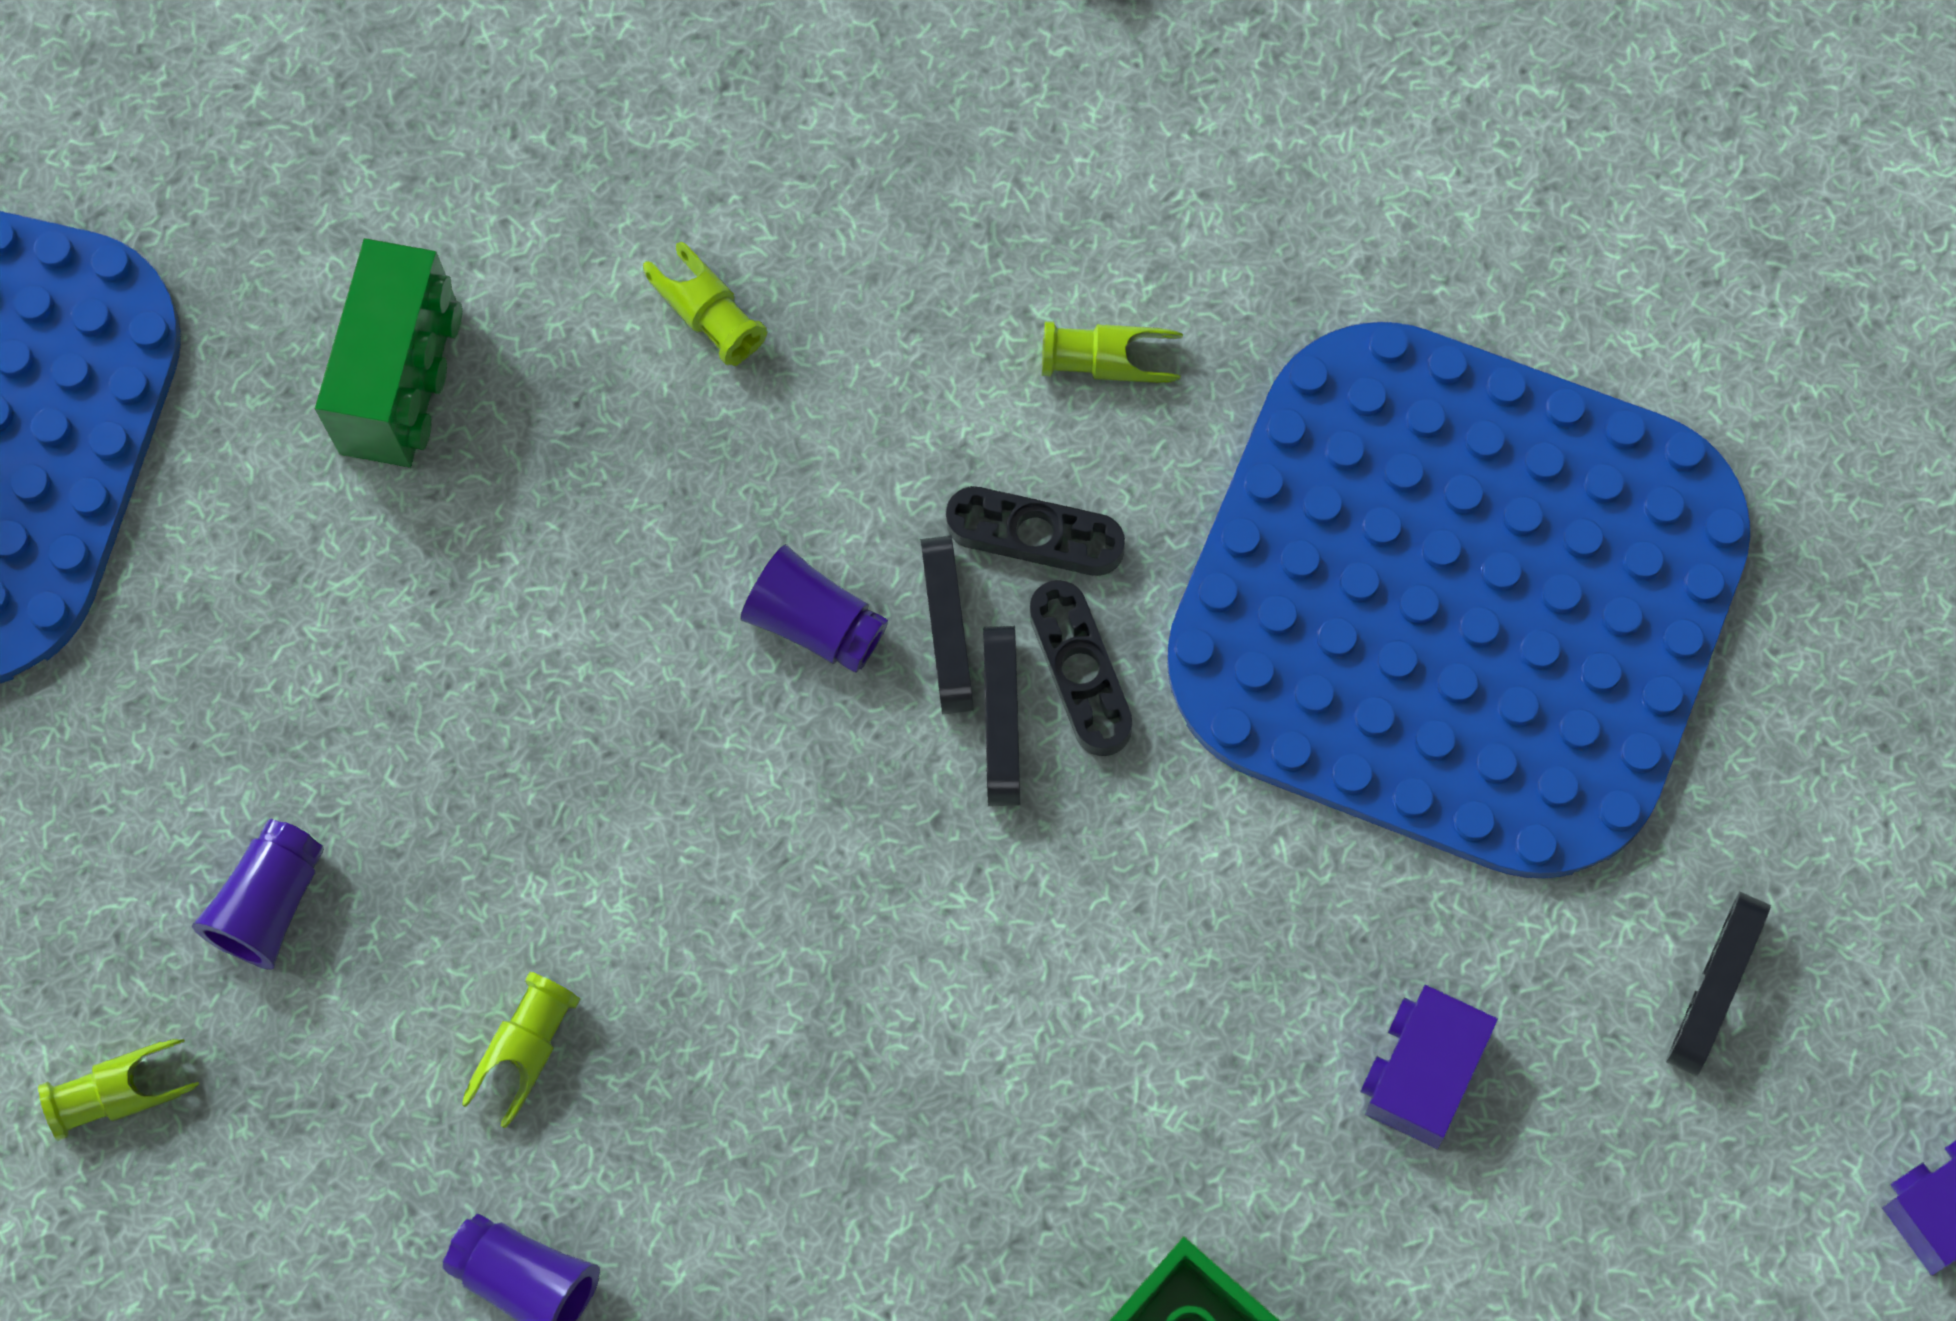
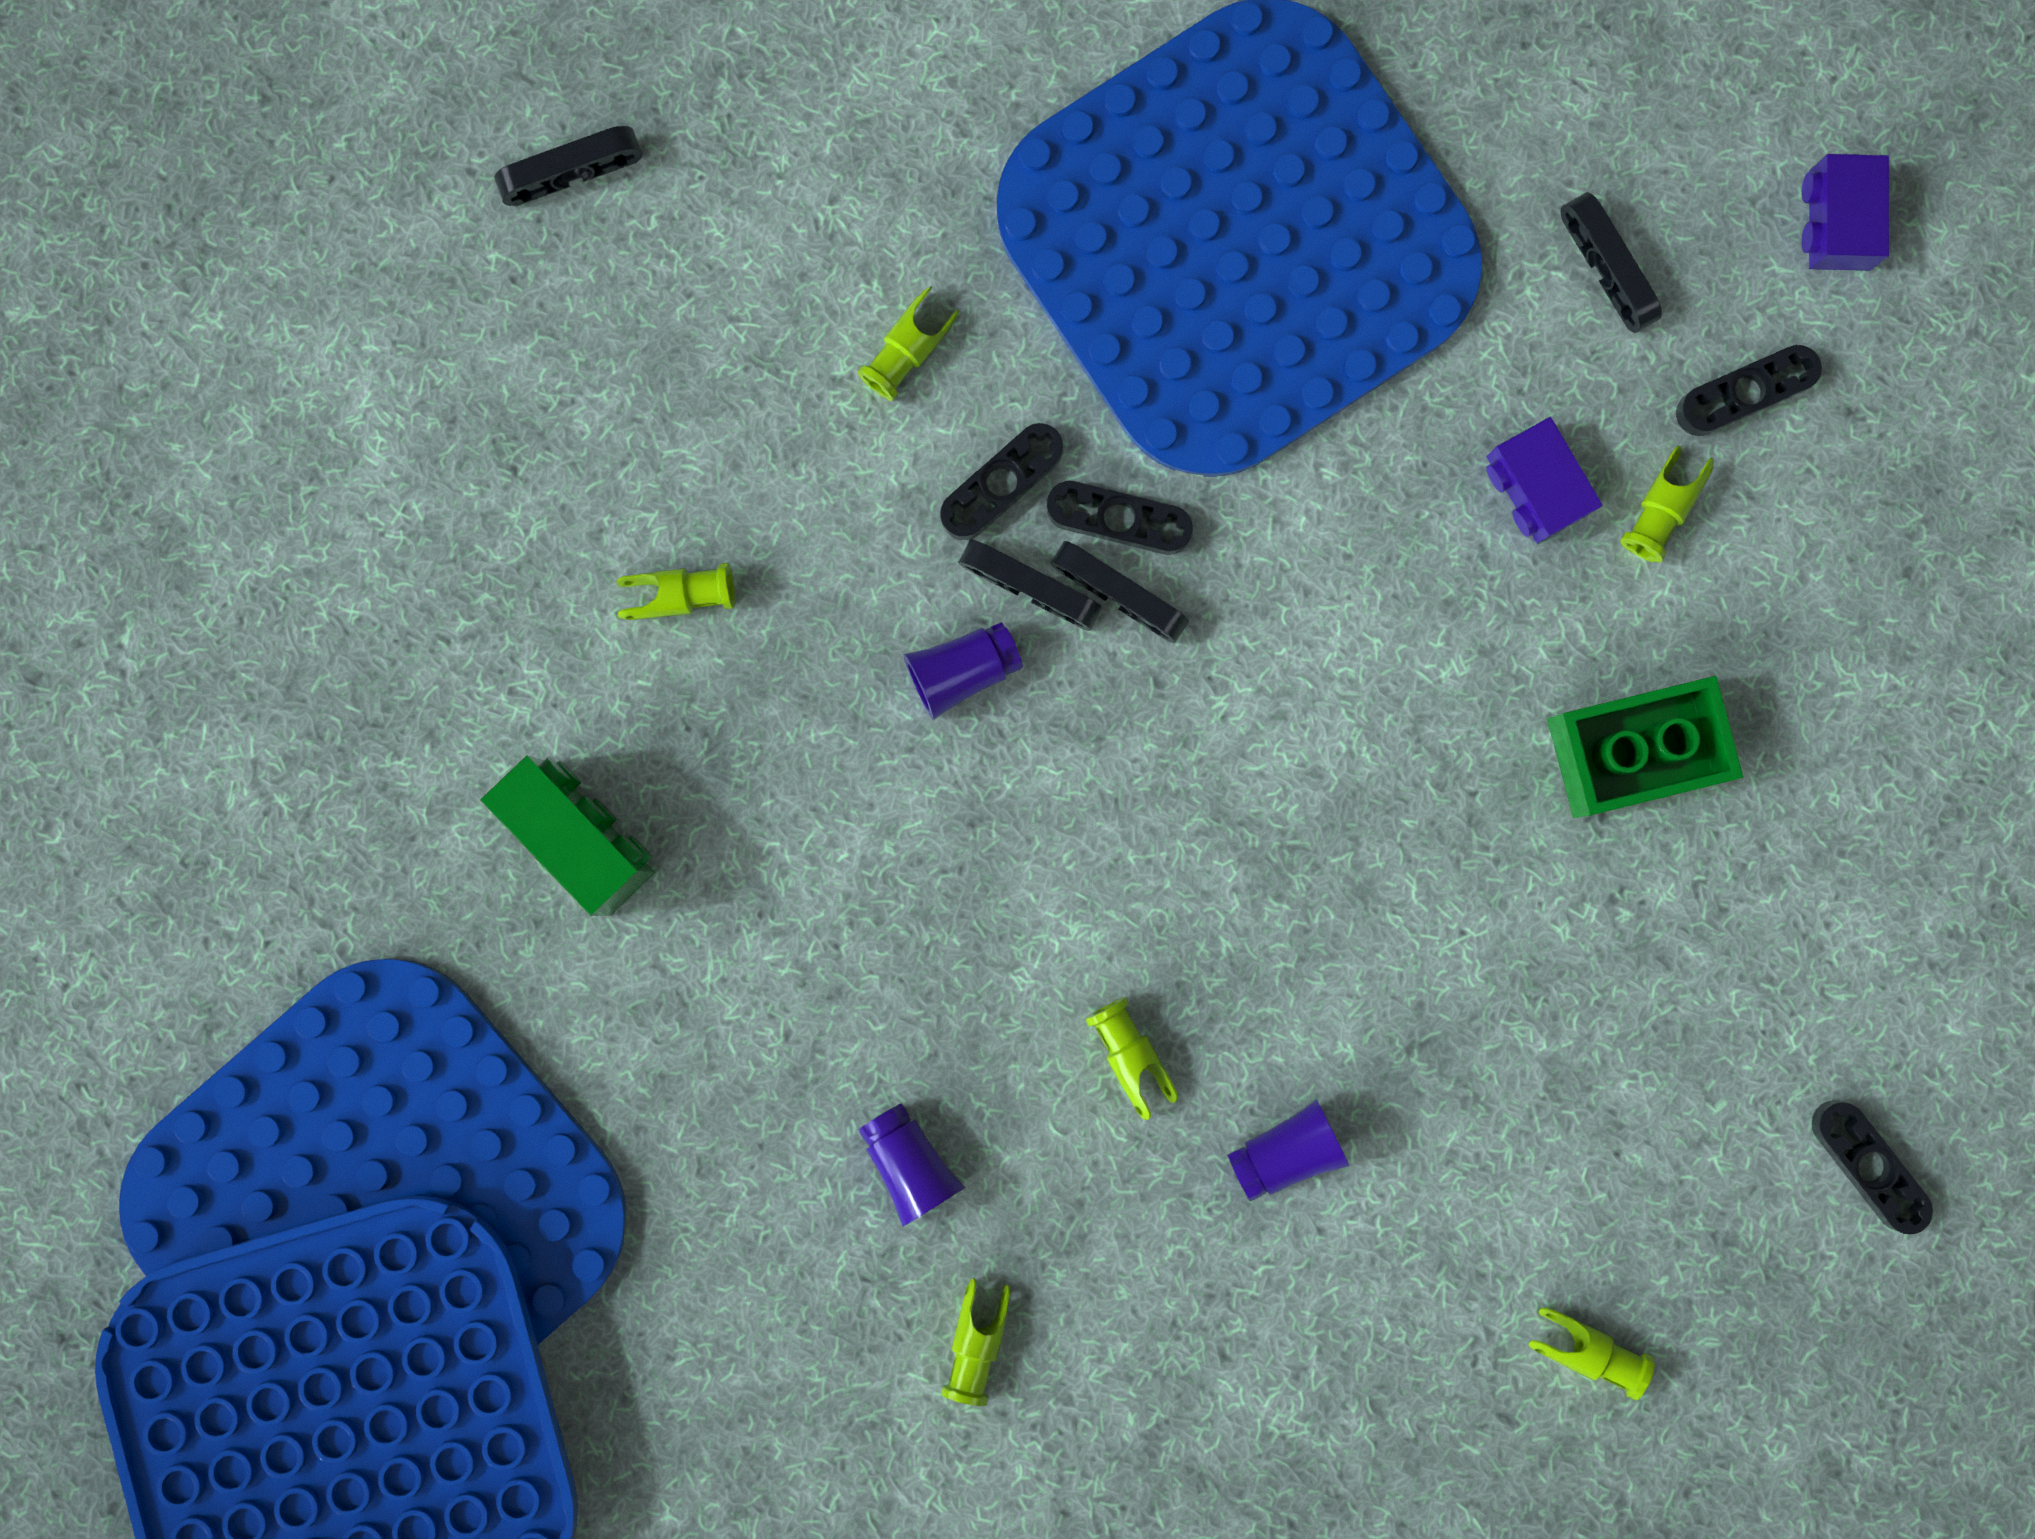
camera: 60 degrees left, 15 degrees up
none -> lime piece [1620,445,1714,563]
none -> black beam [1676,345,1822,436]

